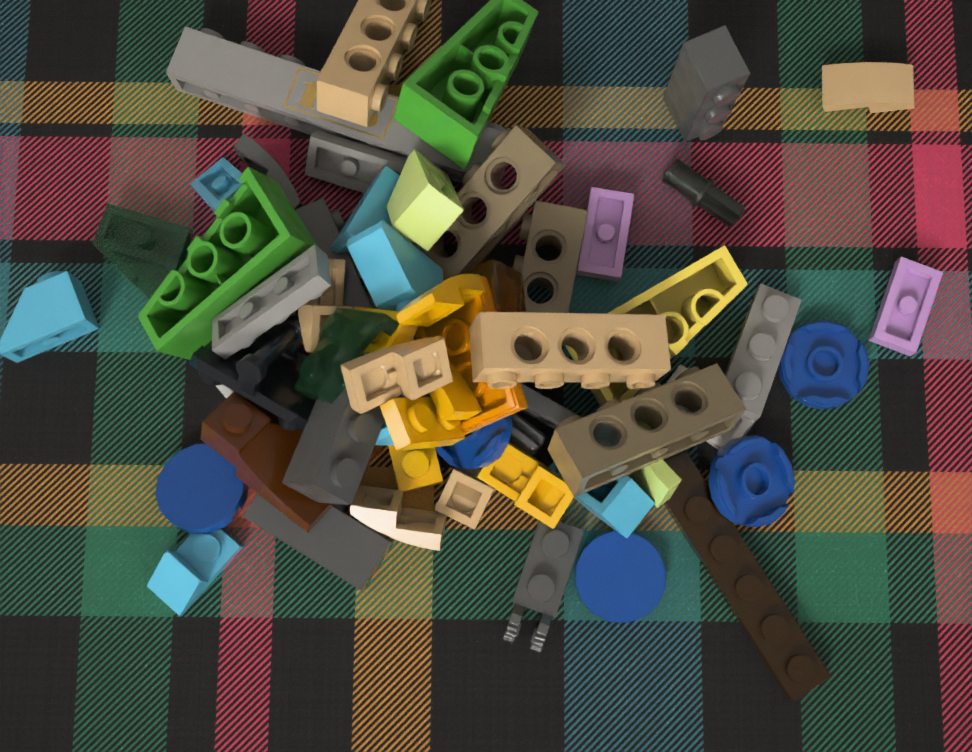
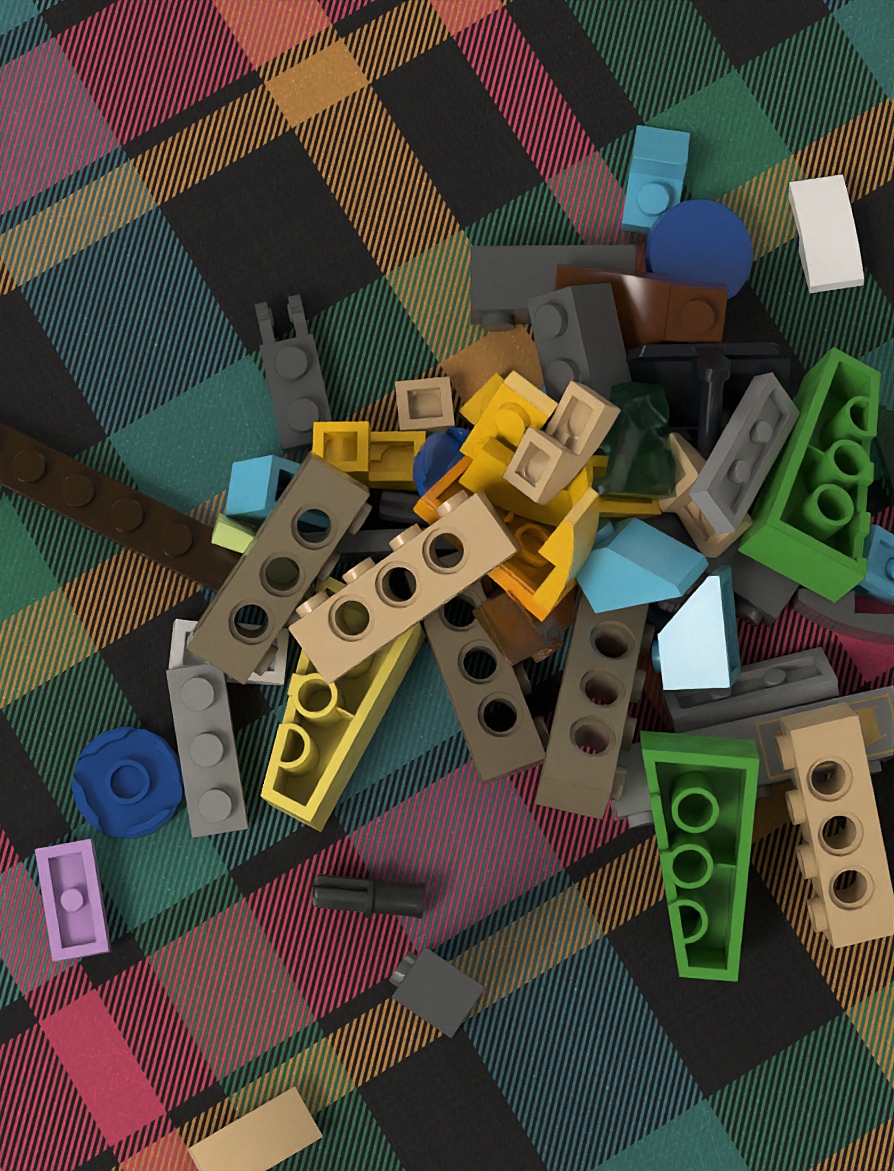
camera: 150 degrees right, 0 degrees up
tan slope [350,485,446,551] -> none
yellowish green slope [386,149,464,251] -> none
blue tile [574,531,666,623] -> none
lavender plate [576,187,634,282] -> none
blue tile [708,435,795,527] -> none
none -> white slope [788,174,864,293]

